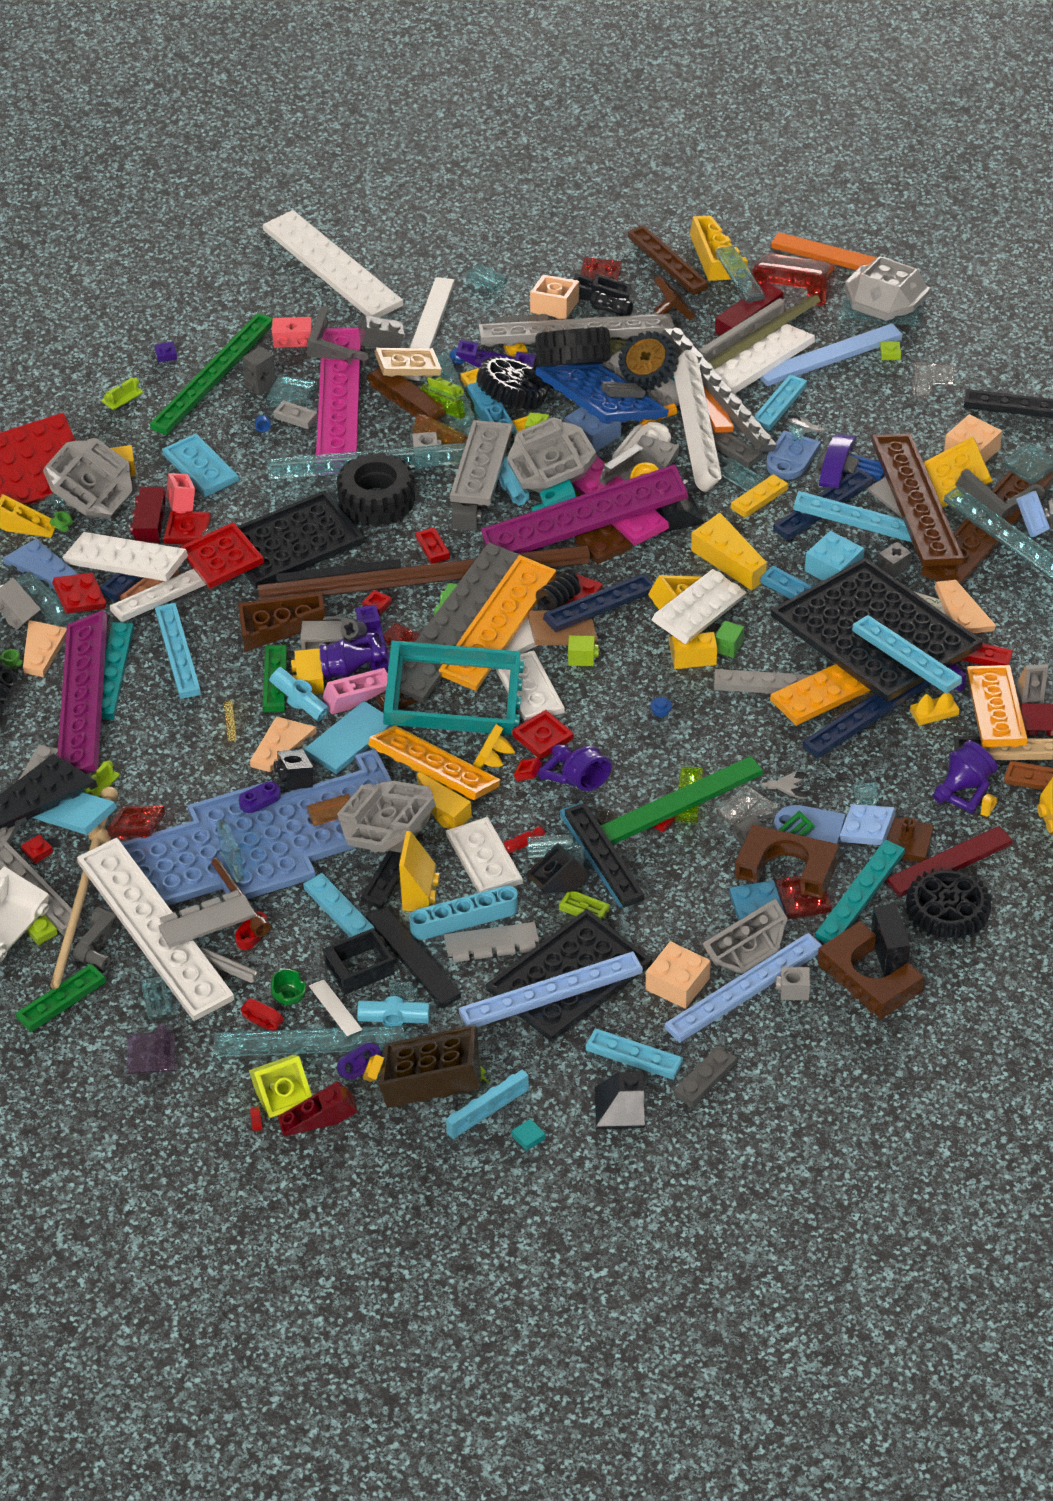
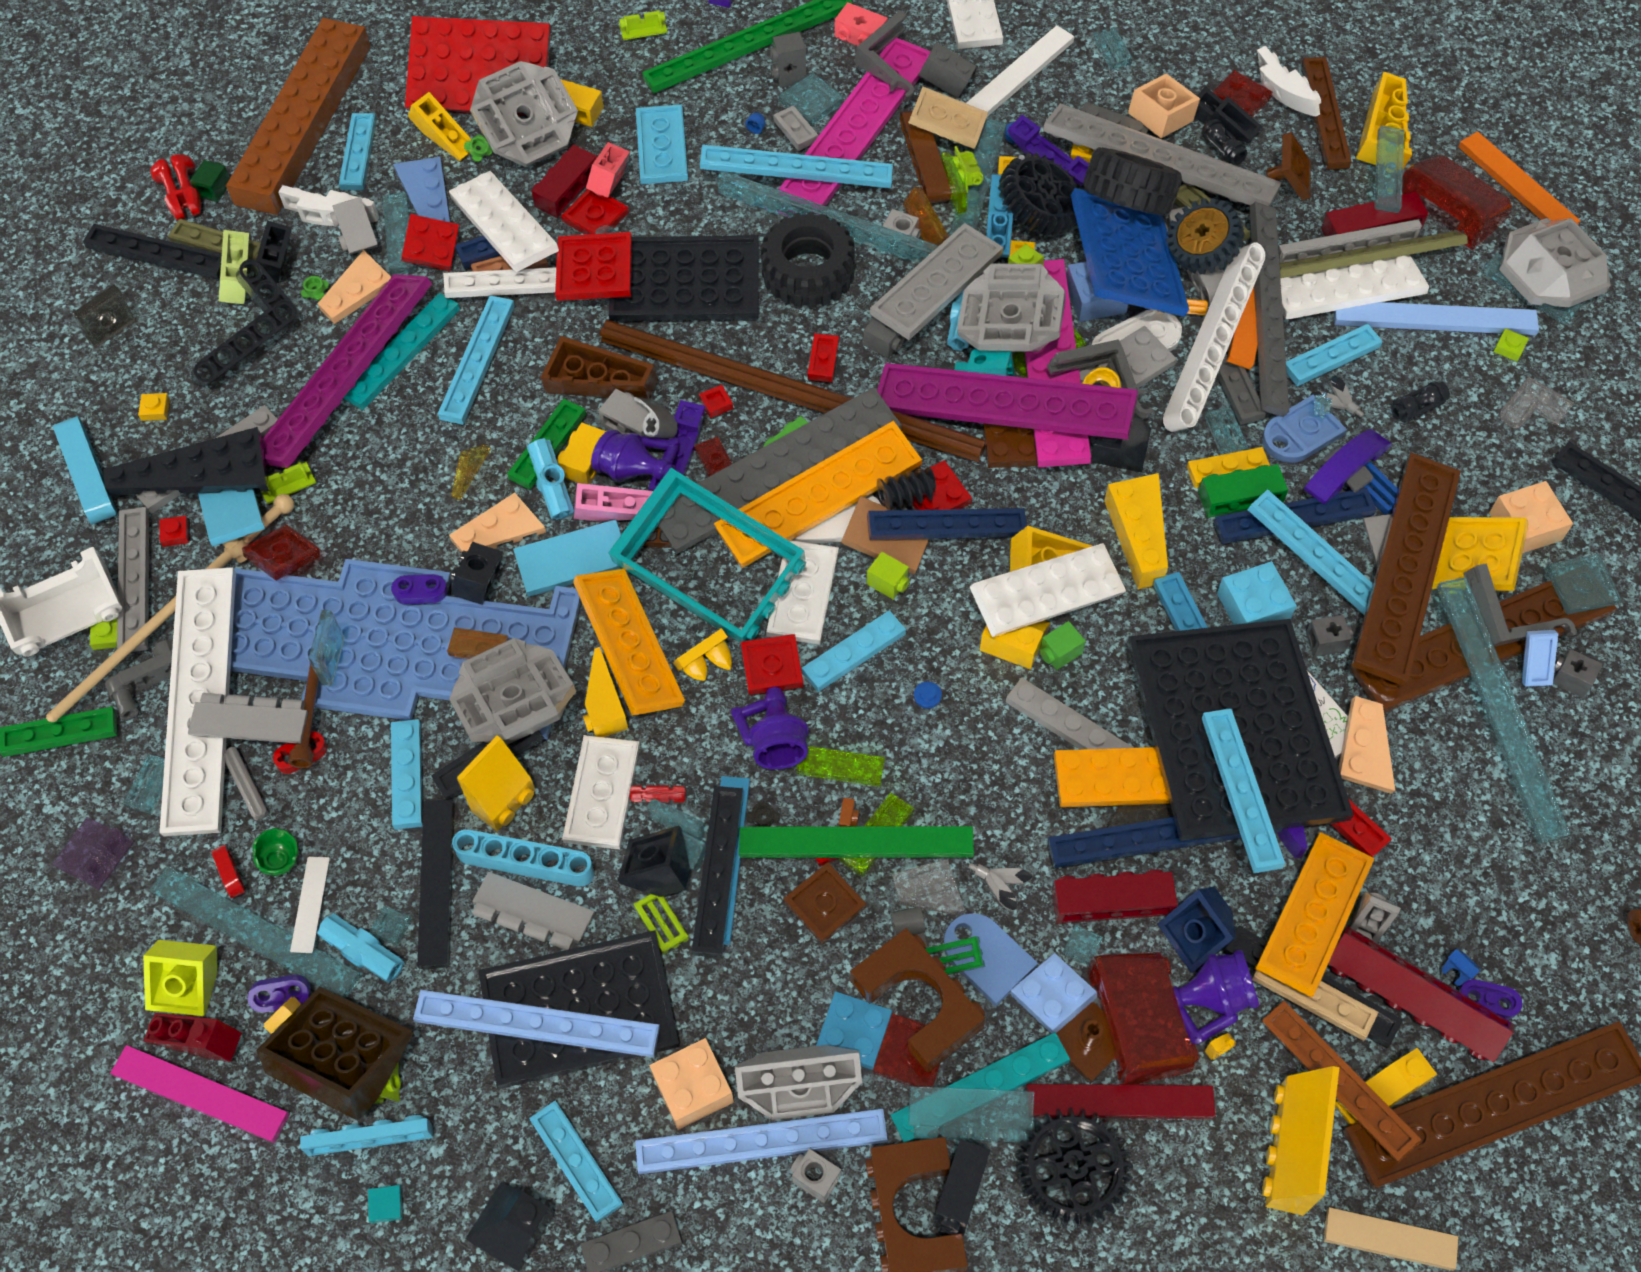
camera: 30 degrees right, 15 degrees up
red tile [250,1106,262,1131] -> none
black tile [276,559,401,583] -> none
black window [323,928,396,995] -> none
red tile [513,758,542,781] -> none
dark grey tile [601,382,646,398] -> none
yellow tile [910,692,959,726] -> none
none -> dark pink tile [110,1045,290,1144]
none -> medium azure tile [700,145,893,188]
none -> reddish brown plate [783,862,867,944]
none -> clear neon green tile [796,746,885,787]
none -> medium azure plate [802,610,906,692]
none -> dark orange plate [839,797,859,827]
none -> clear light blue windscreen [908,1086,1034,1142]
none -> dark red brick [1052,869,1178,924]
none -> clear red windscreen [1087,952,1199,1085]
none -> dark blue slope [1157,886,1236,973]
none -> green brick [1198,464,1288,518]
none -> white slope [1257,46,1321,116]
none -> black piece [1391,381,1450,423]

